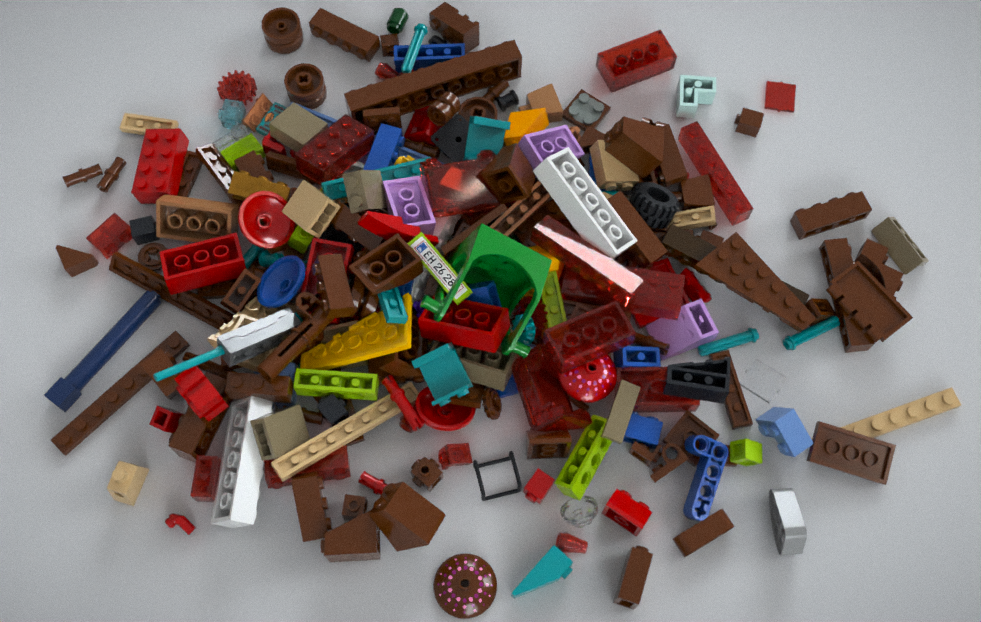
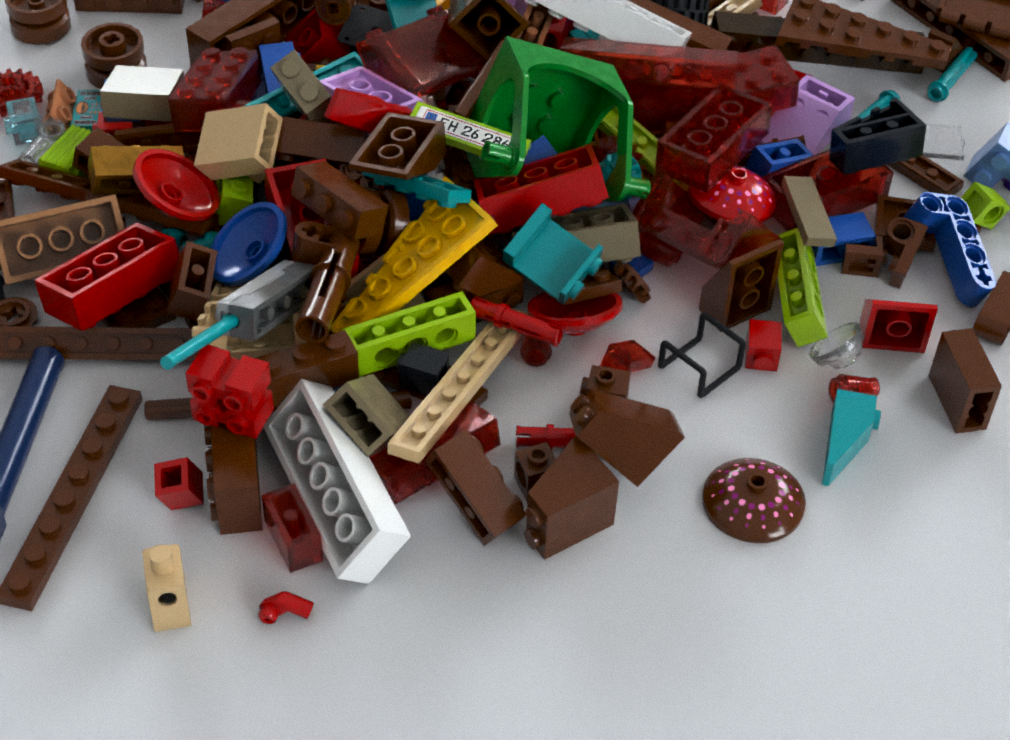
camera: 30 degrees left, 20 degrees down
reddish brown brick [140,349,184,400] -> none

